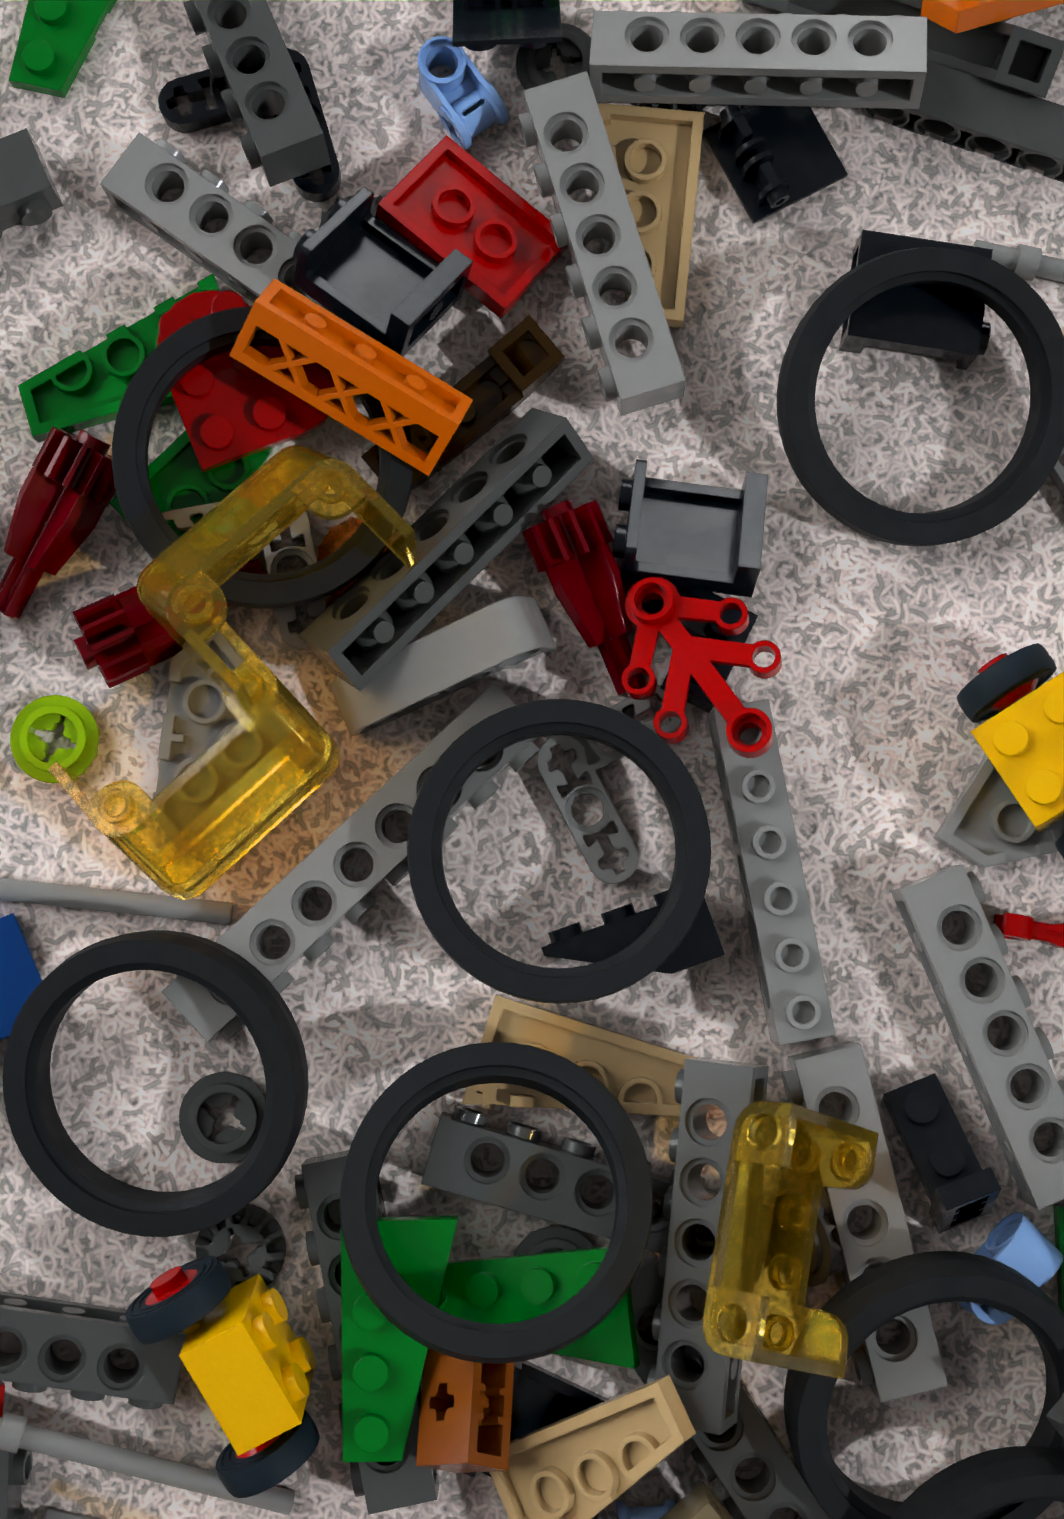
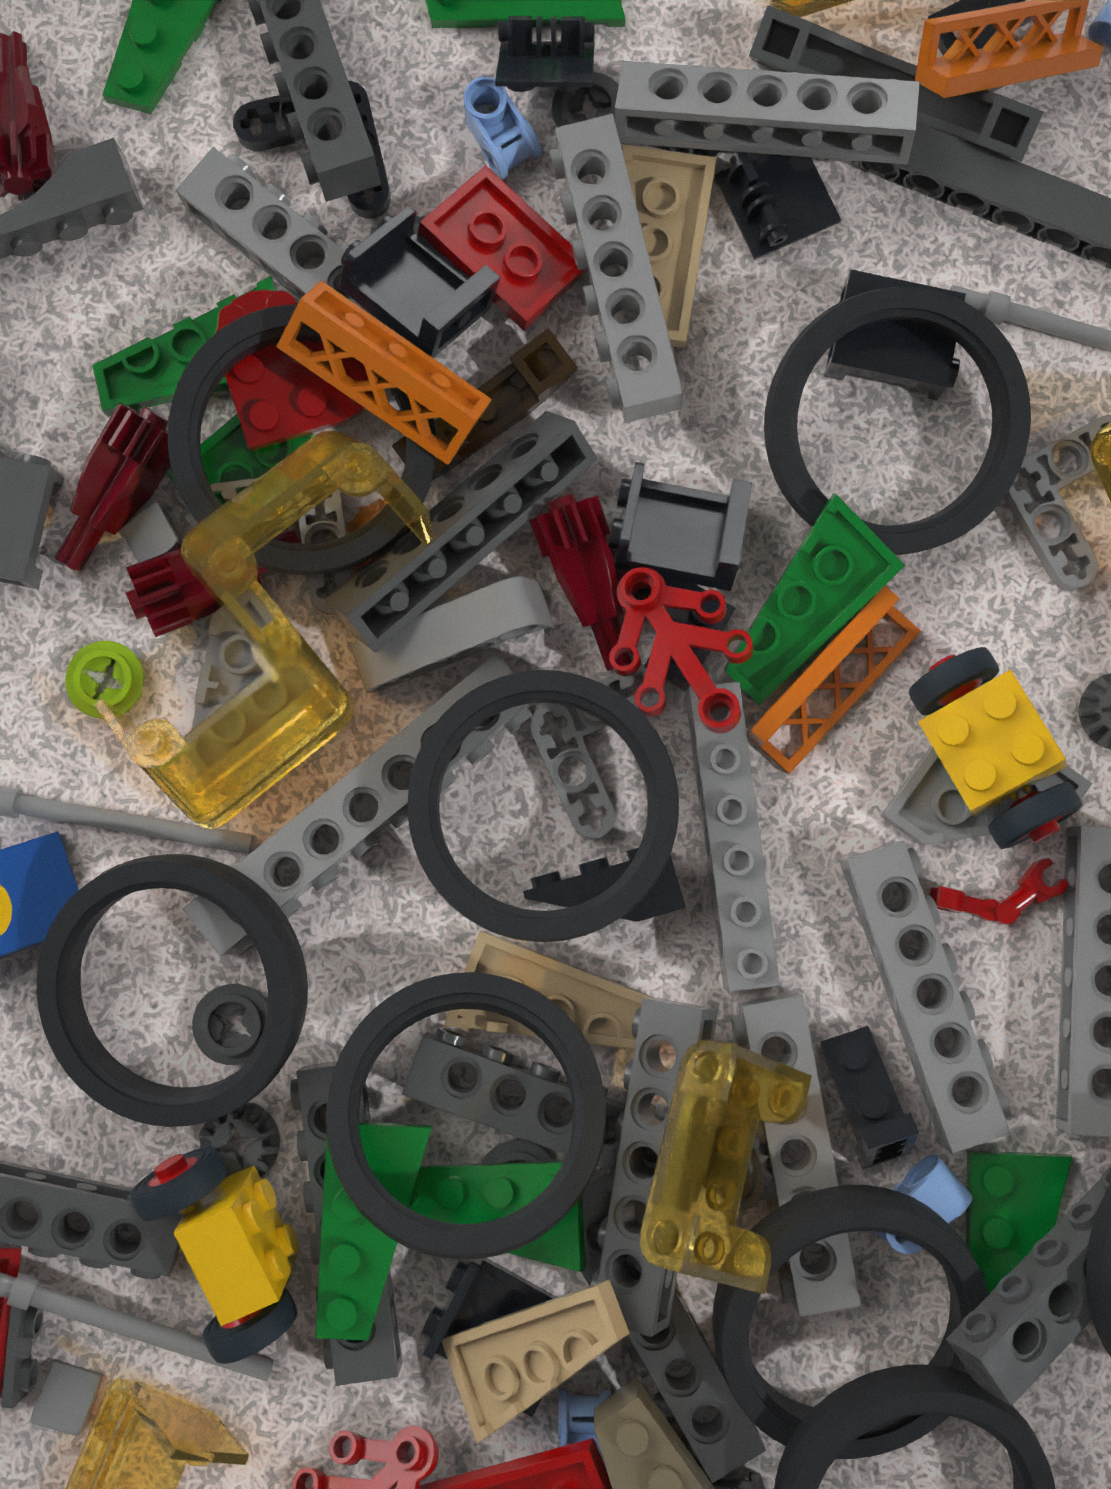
camera: 10 degrees right, 0 degrees up
dark orange brick [416,1348,514,1473] -> none
none -> light grey slope [121,501,186,563]
none -> green wing [723,493,905,705]
none -> orange fence [746,585,921,774]

